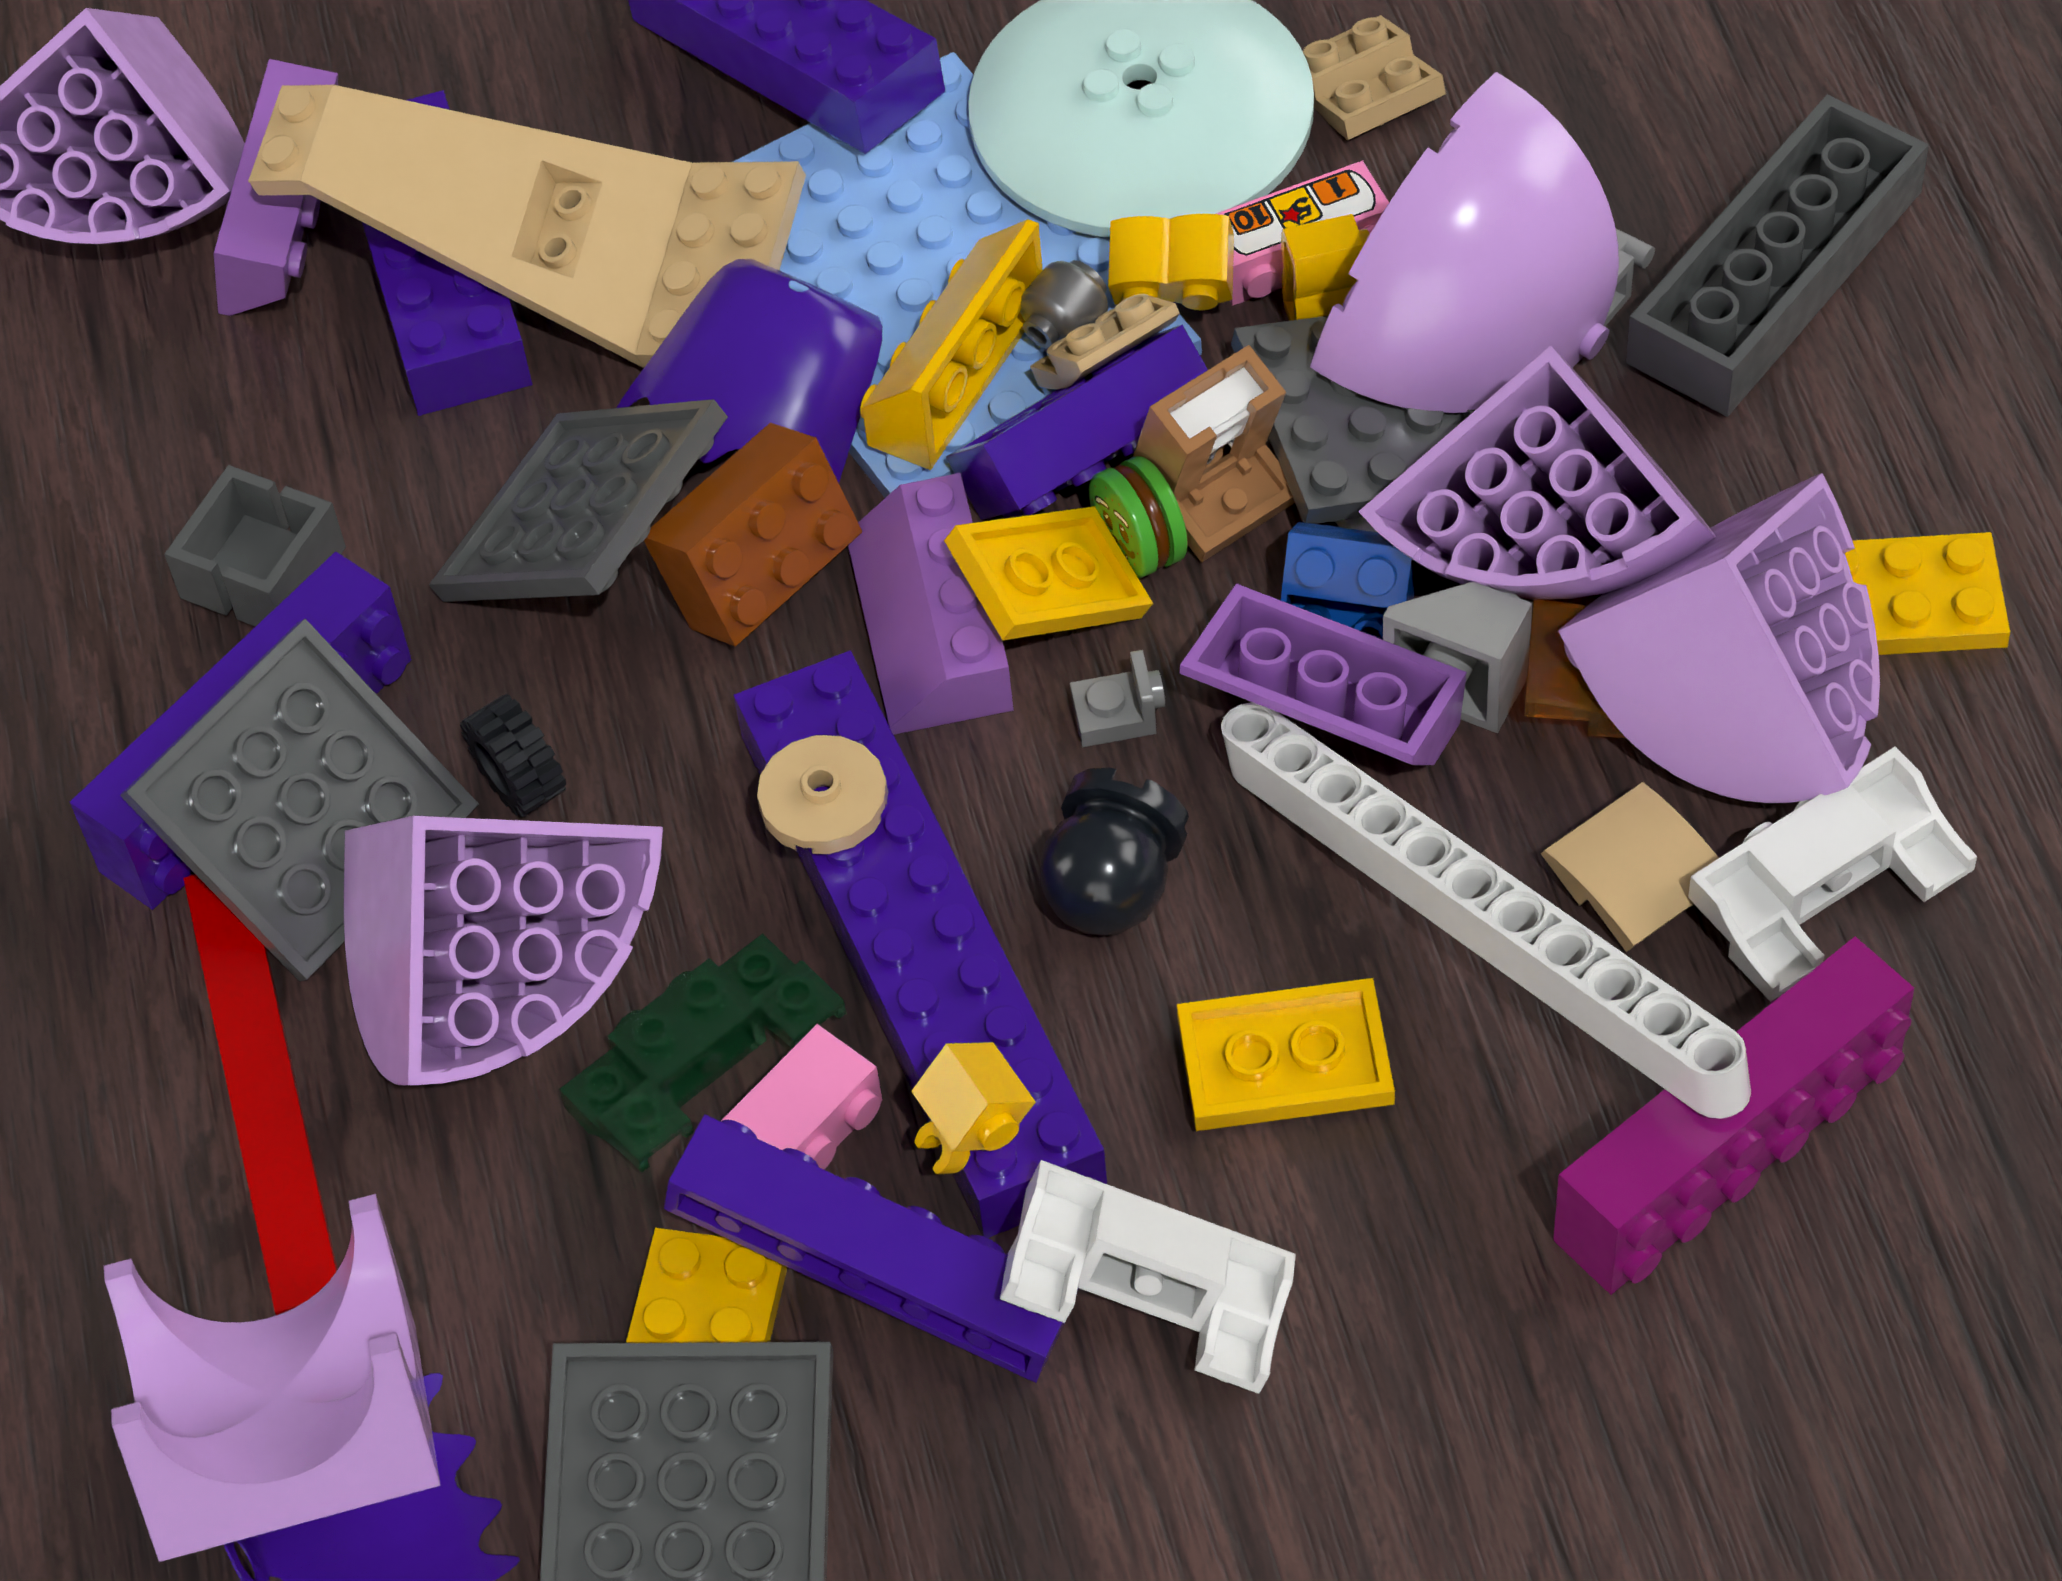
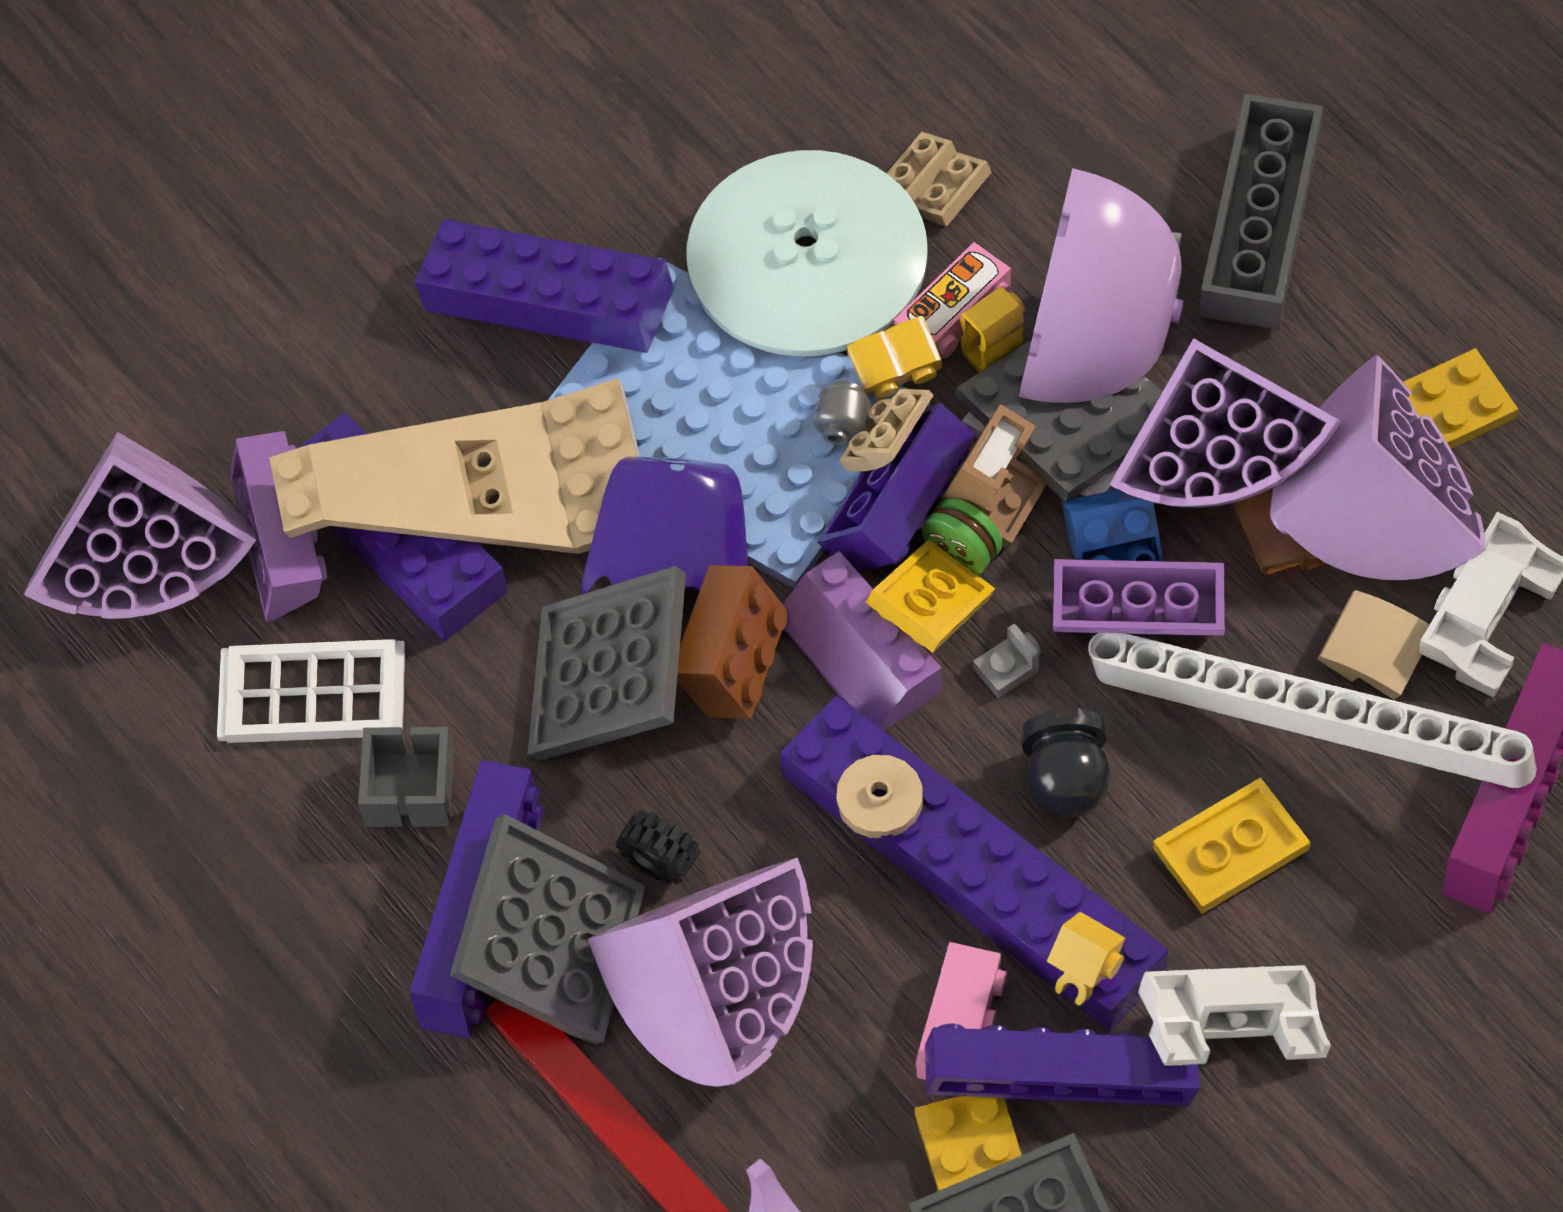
camera: 25 degrees left, 5 degrees up
clear green bracket [559,933,846,1172] -> none
yellow slope [860,219,1043,470] -> none
light grey slope [1383,582,1532,733] -> none
none -> white piece [217,639,405,743]

